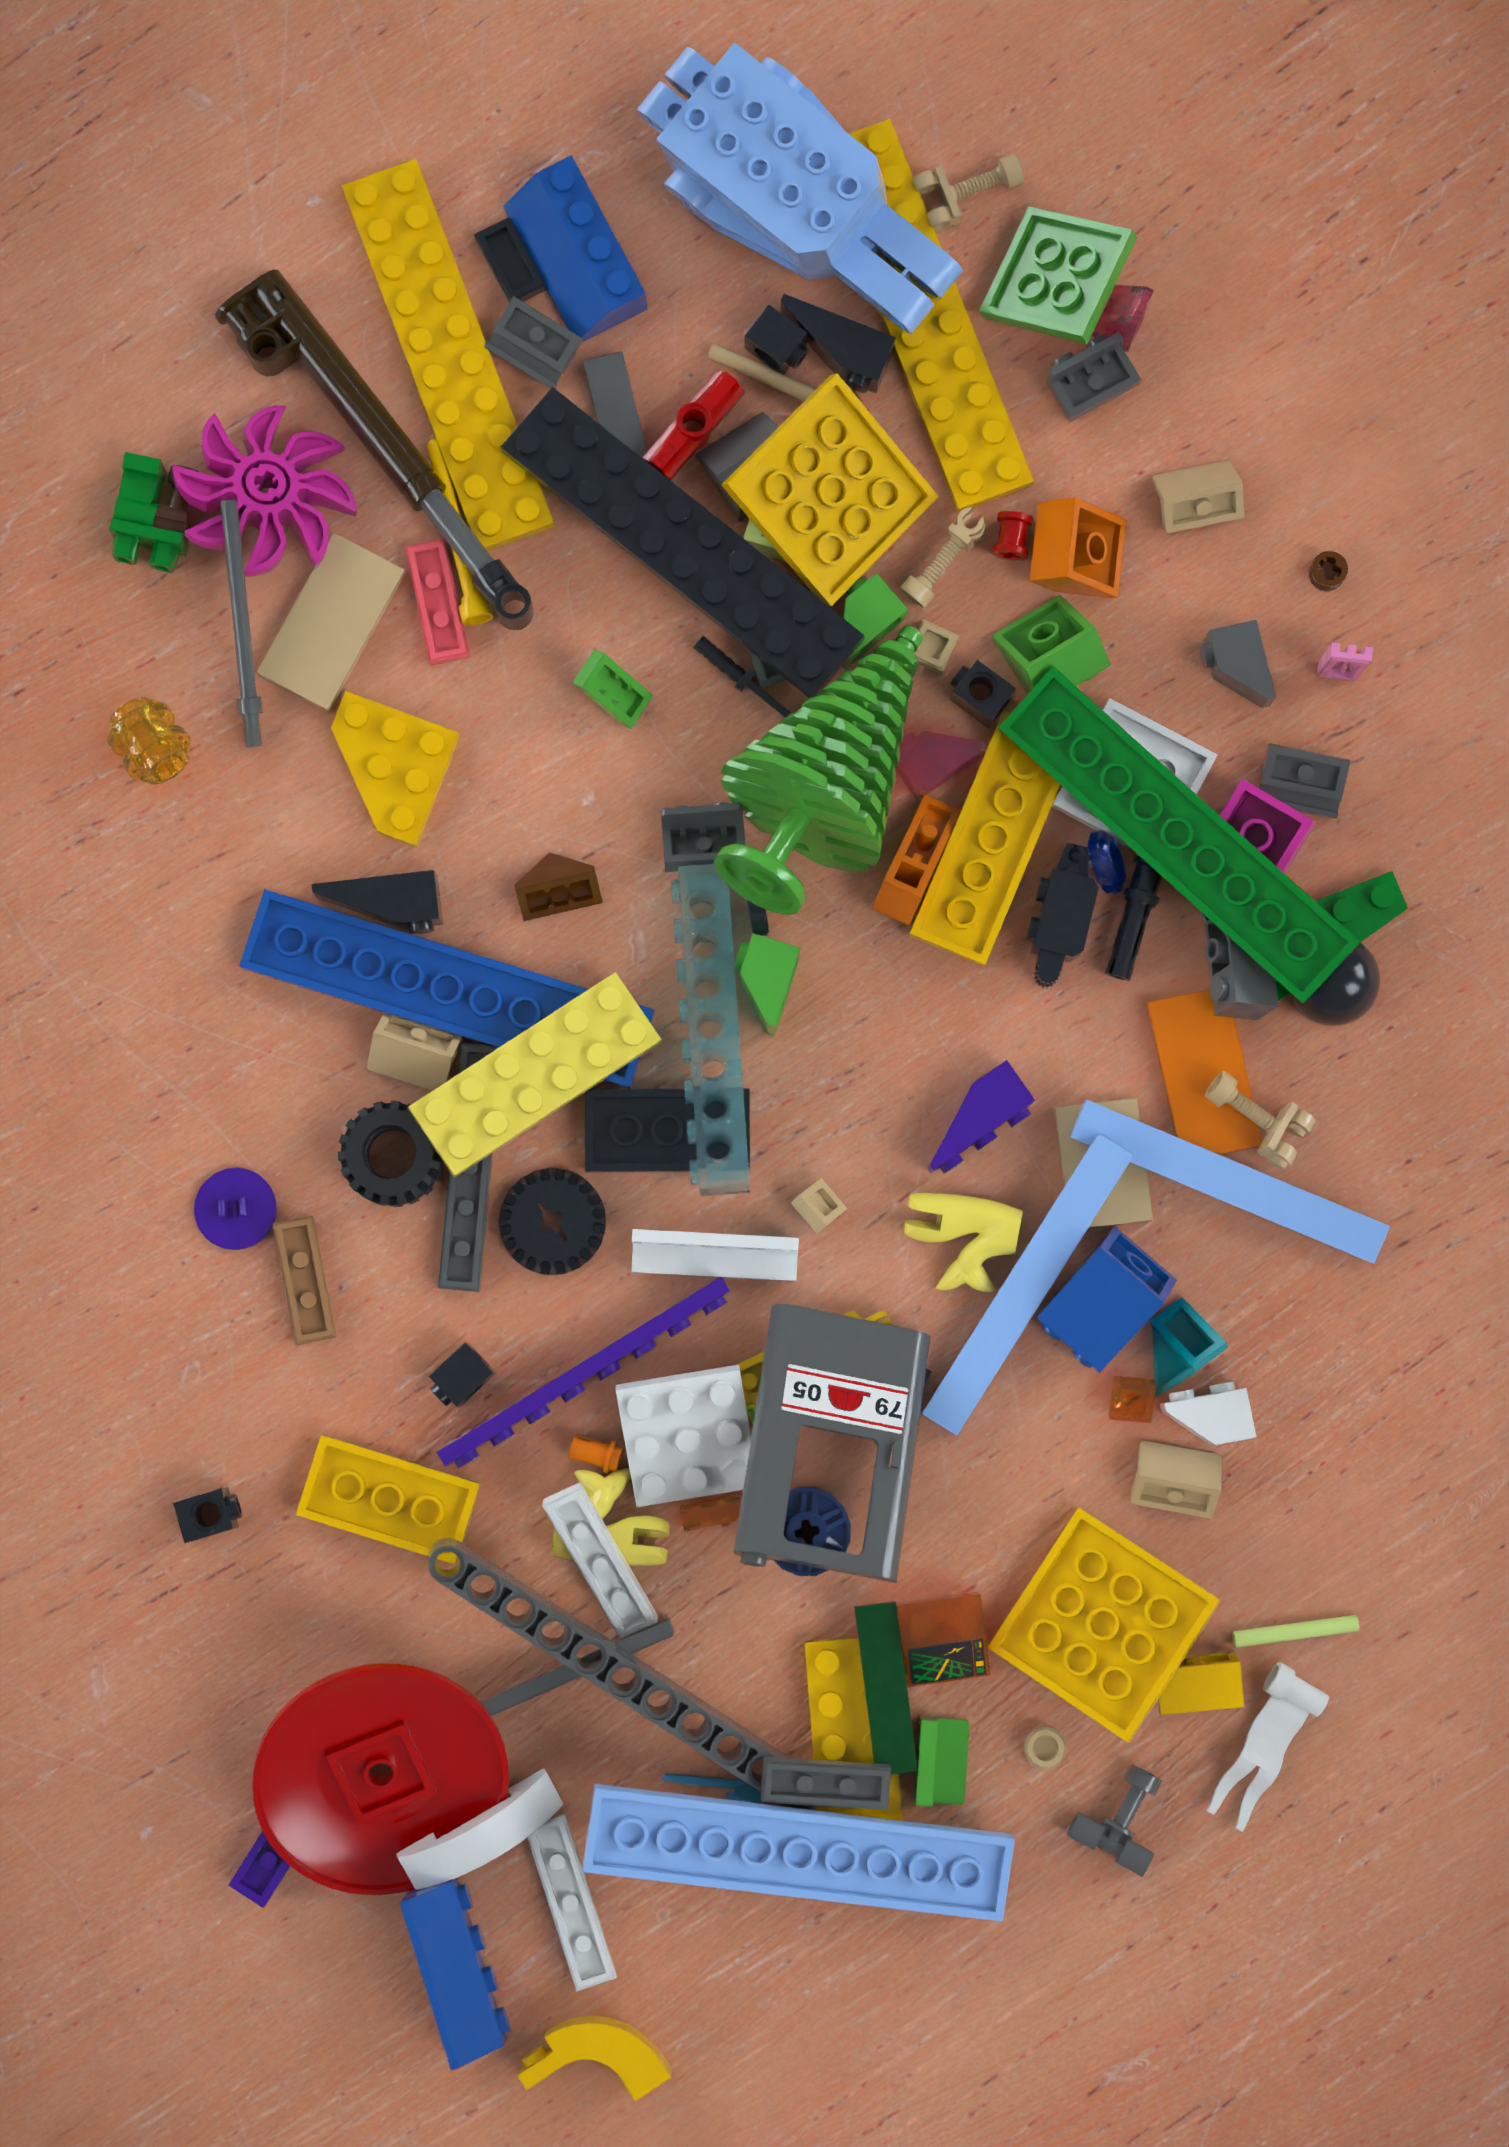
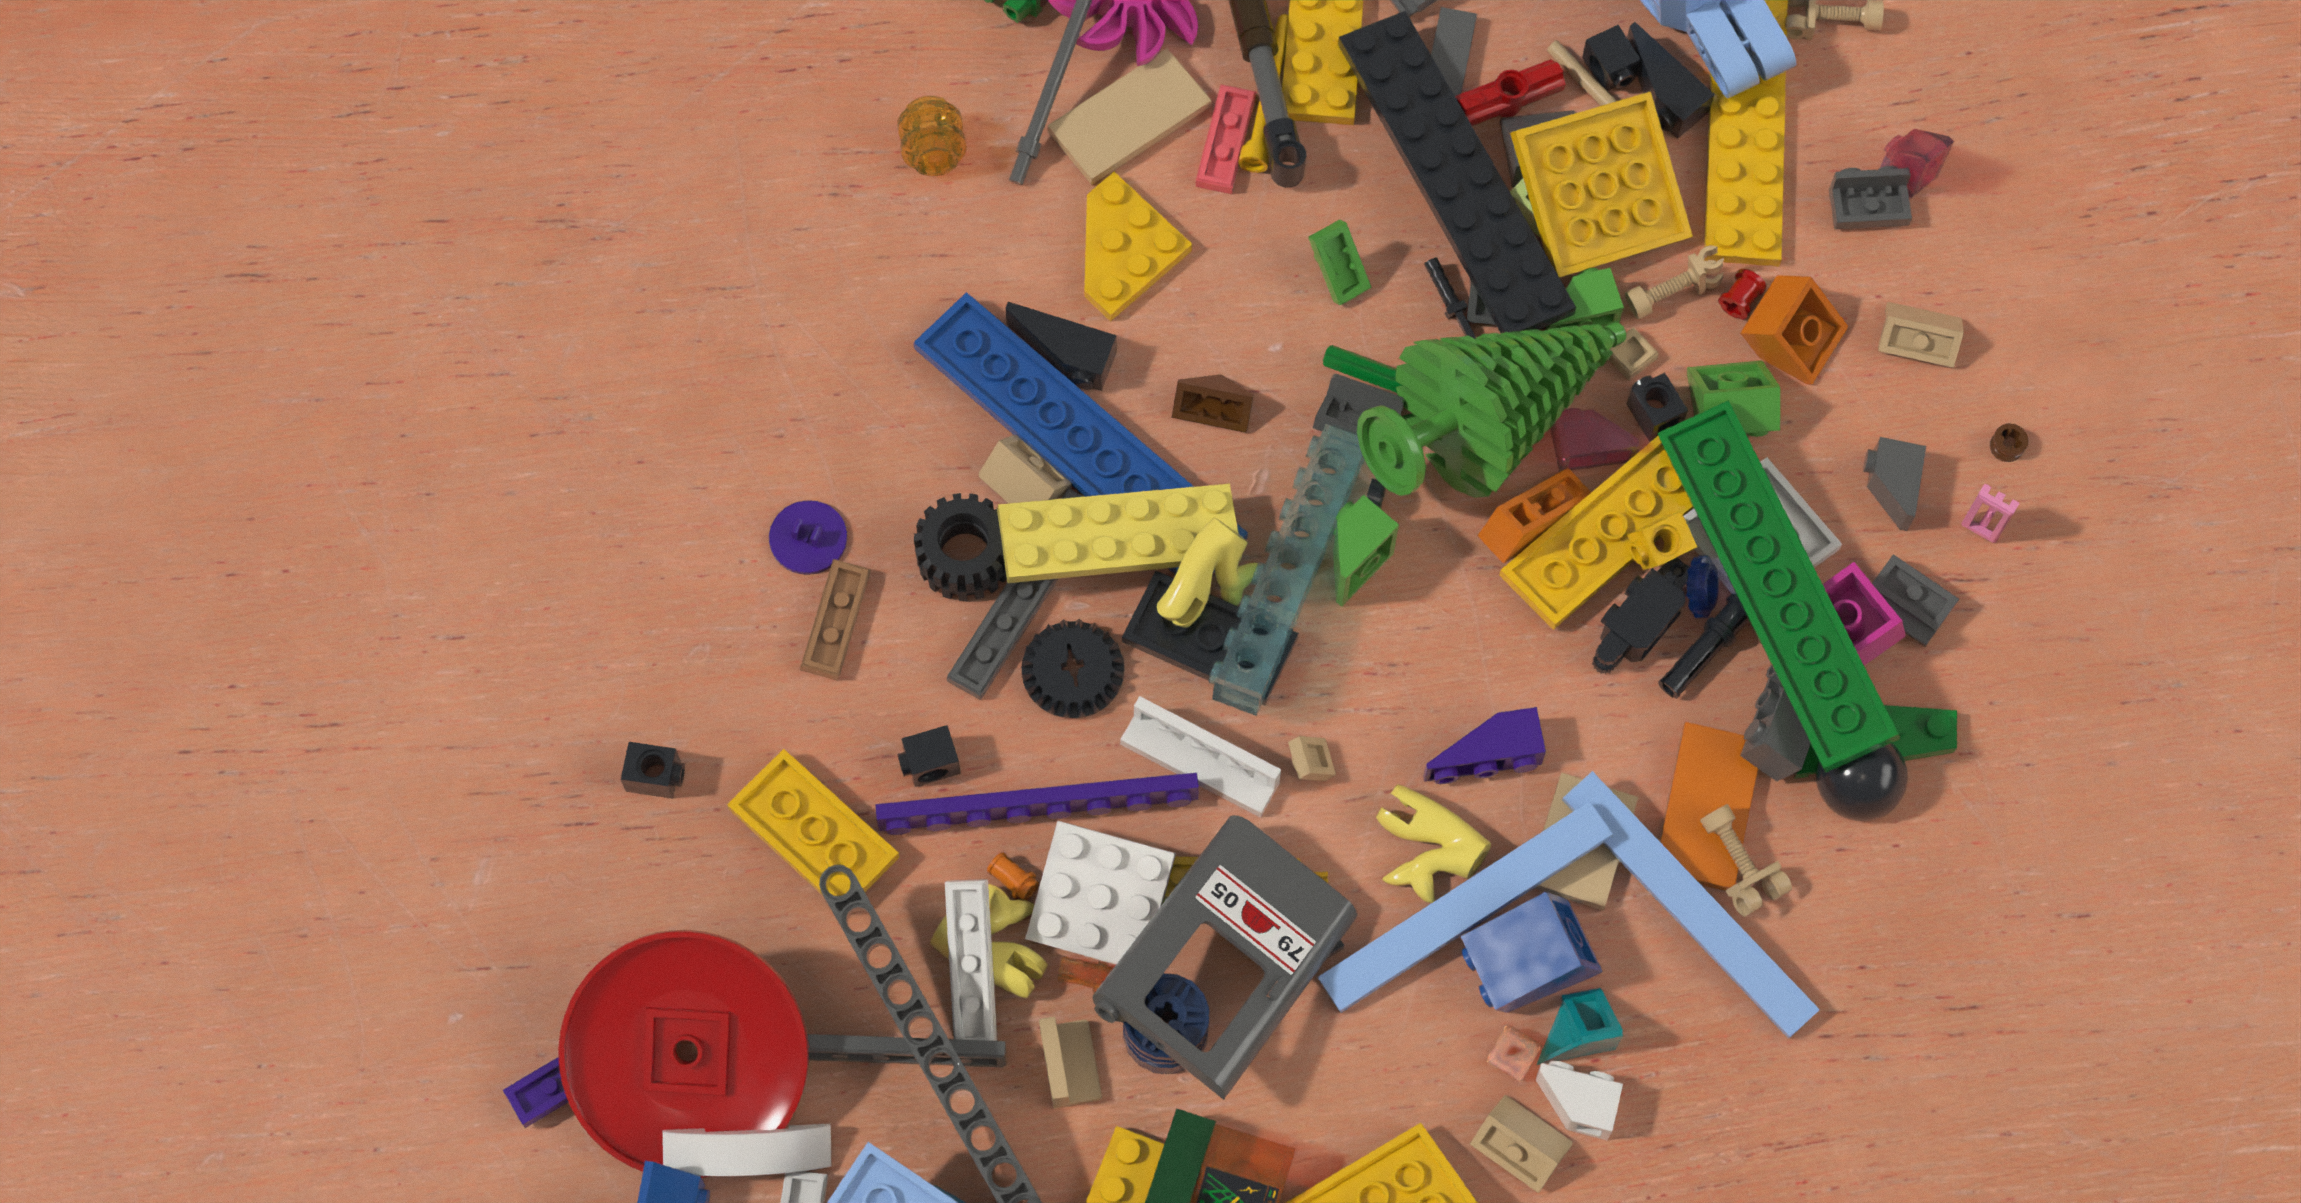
camera: 25 degrees right, 15 degrees down
bright green plate [979,206,1137,344] -> none
none -> tan panel [1039,1016,1102,1109]
none -> light yellow piece [1157,518,1258,628]
none -> green axle [1323,345,1403,393]
none -> yellow brick [1627,511,1697,570]

